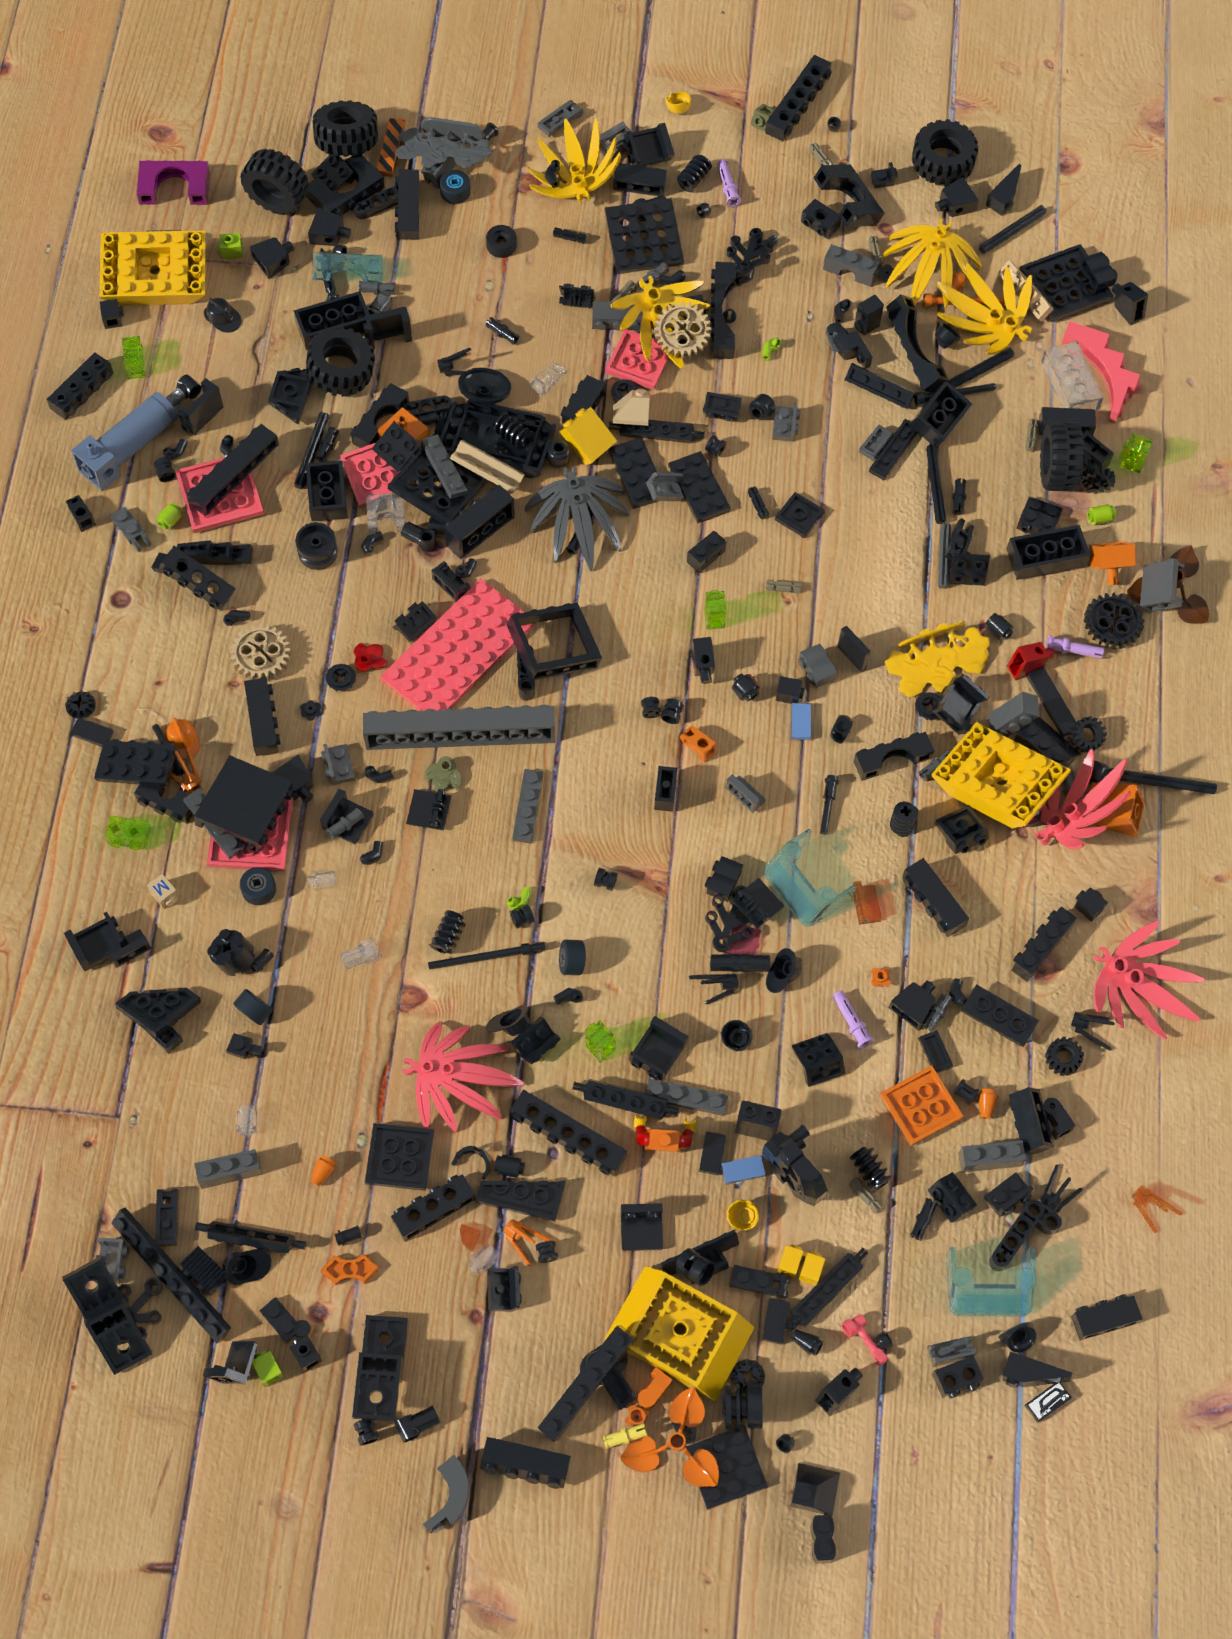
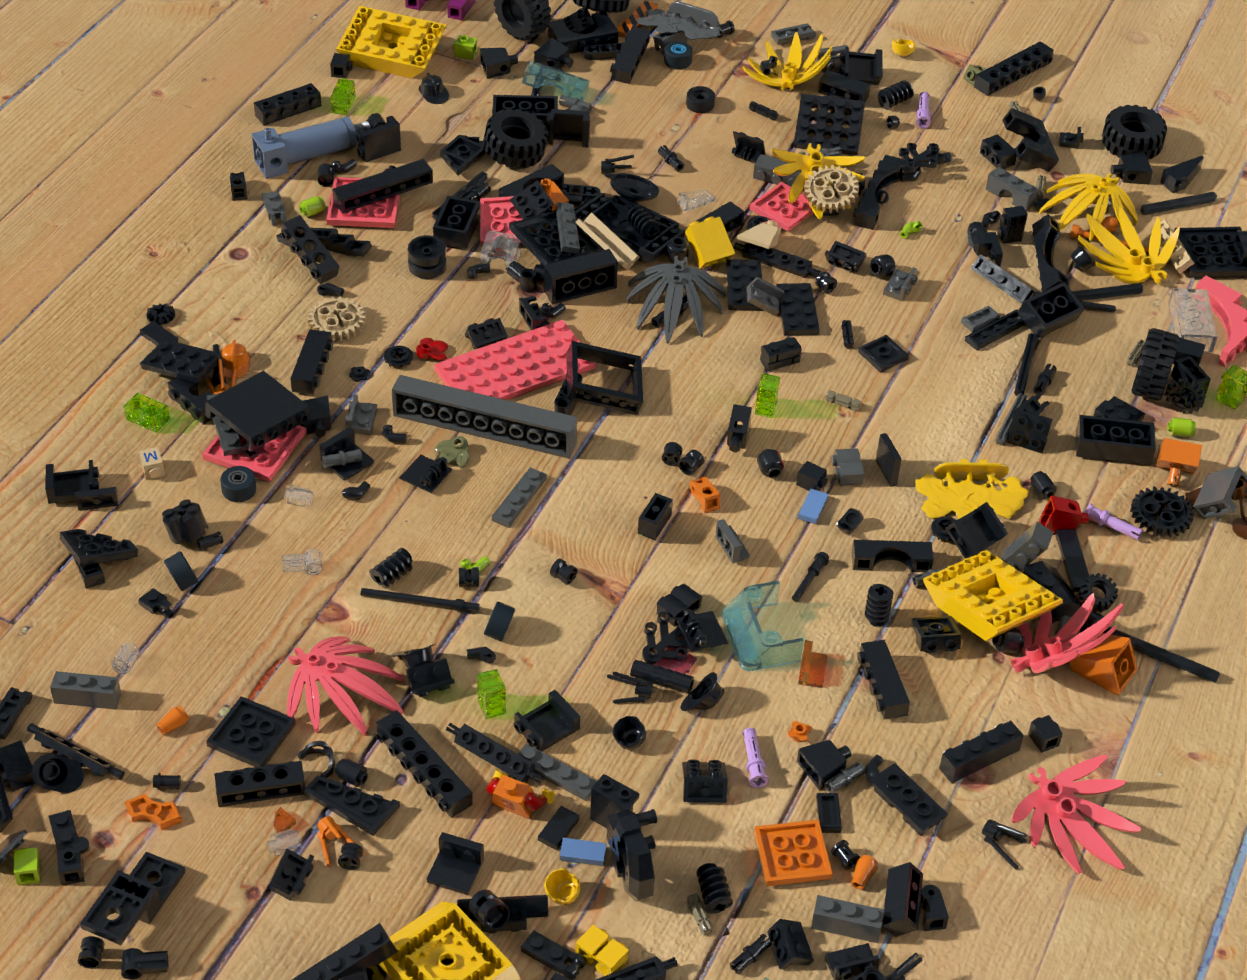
camera: 20 degrees right, 20 degrees down
black tyre [1045,1037,1084,1076] -> none

